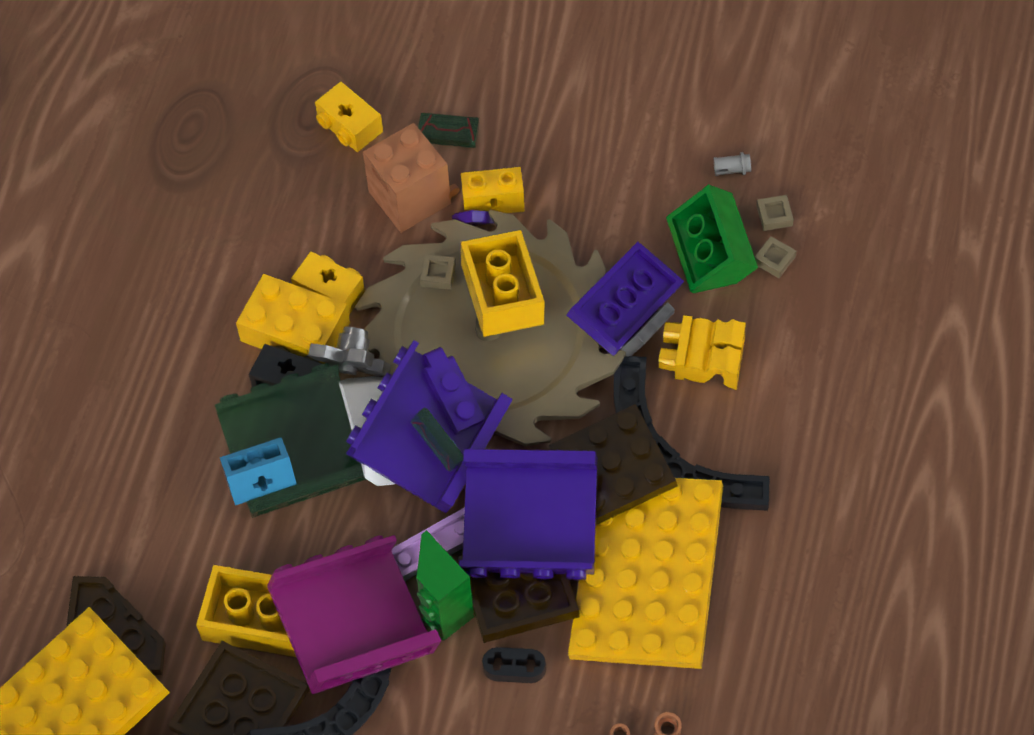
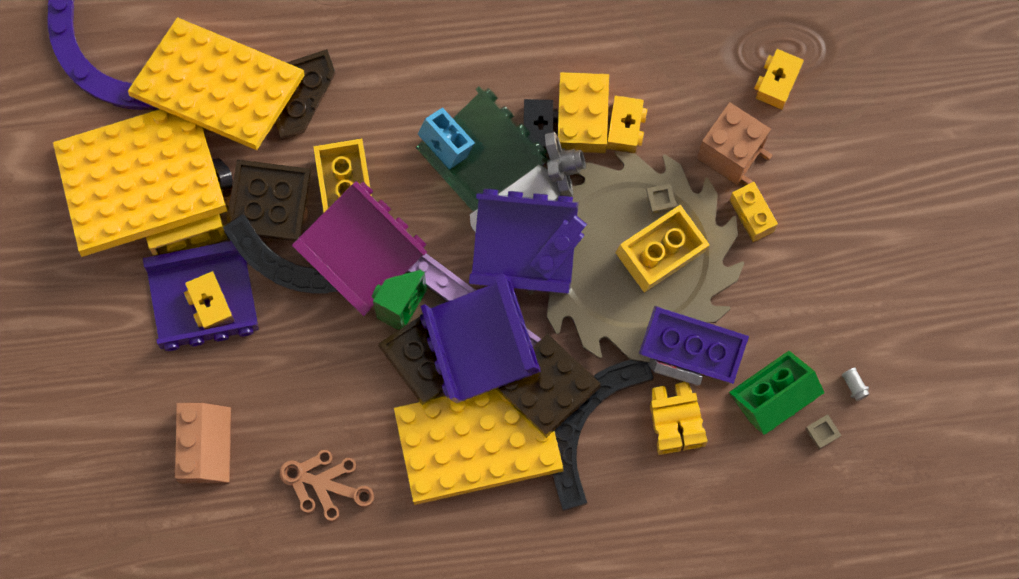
camera: 65 degrees right, 15 degrees up
tile [410,408,464,472] -> none
clear green tile [418,113,480,148] -> none
dark purple tile [452,210,495,226] -> none
black beam [482,647,546,683] -> none
dark tan plate [755,236,797,278] -> none

